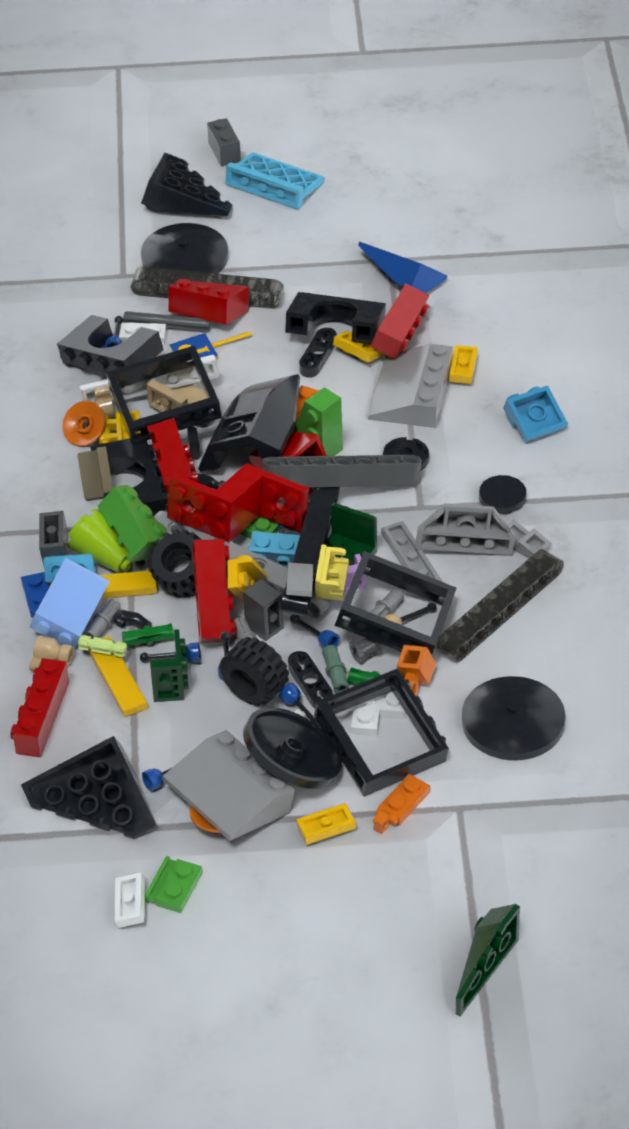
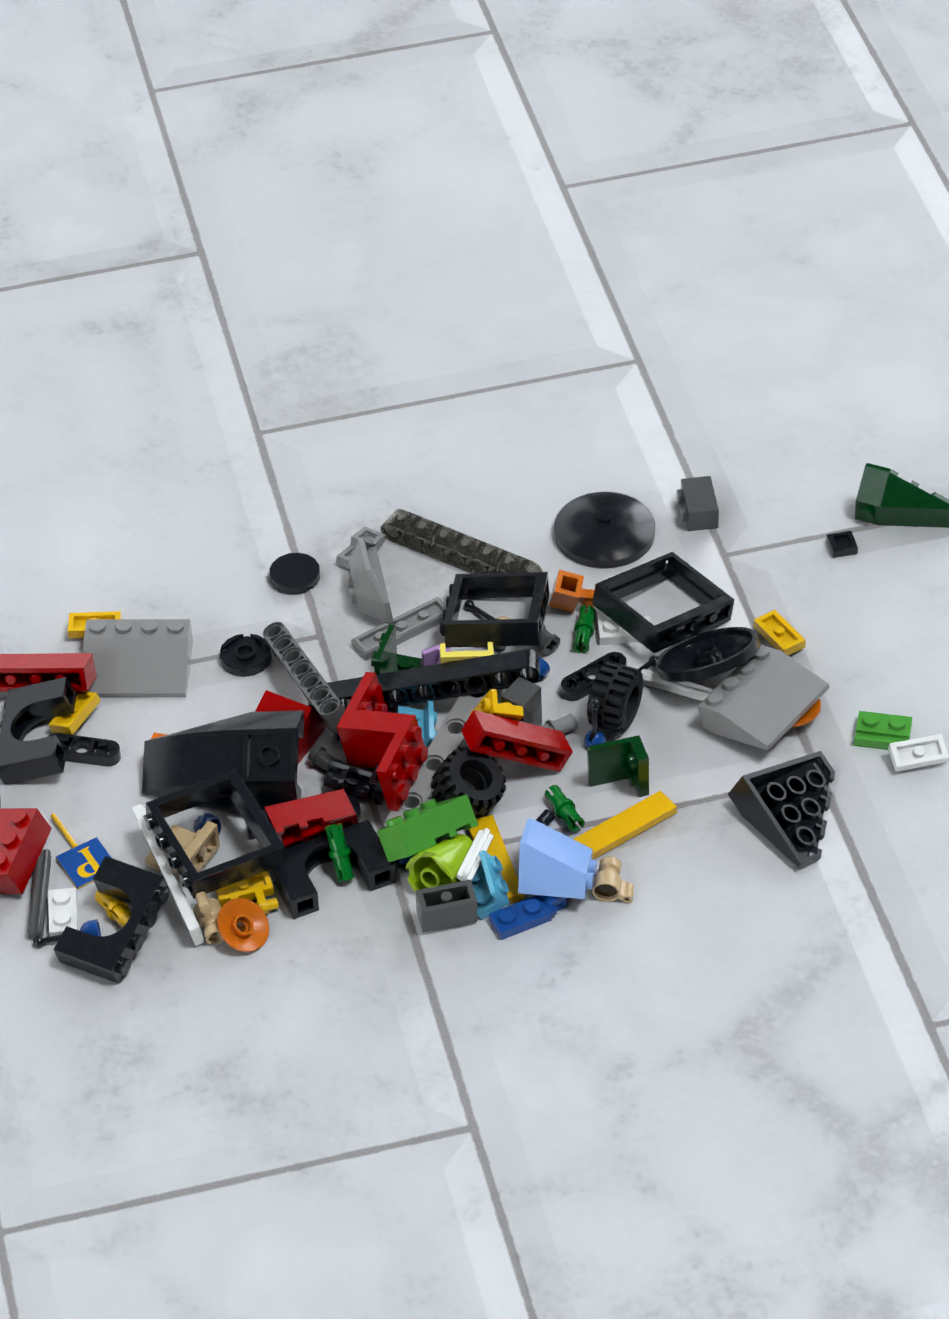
camera: 100 degrees left, 0 degrees up
red brick [10,658,69,758] -> none
dark tan panel [77,446,113,500] -> none
yellowish green axle [78,635,127,657] -> none
hinge [140,642,201,663] -> none
blue hinge [142,768,171,791] -> none
light grey slope [286,562,313,597] -> none
bright green wedge [294,387,343,456] -> none
sand green pin [322,645,350,693] -> none
orange hinge [373,774,430,834] -> none
dark azure plate [503,385,568,443] -> none
none -> green pin [325,823,354,882]
none -> white axle [456,828,493,882]
none -> dark grey brick [676,476,719,531]
none -> black tile [826,531,858,558]

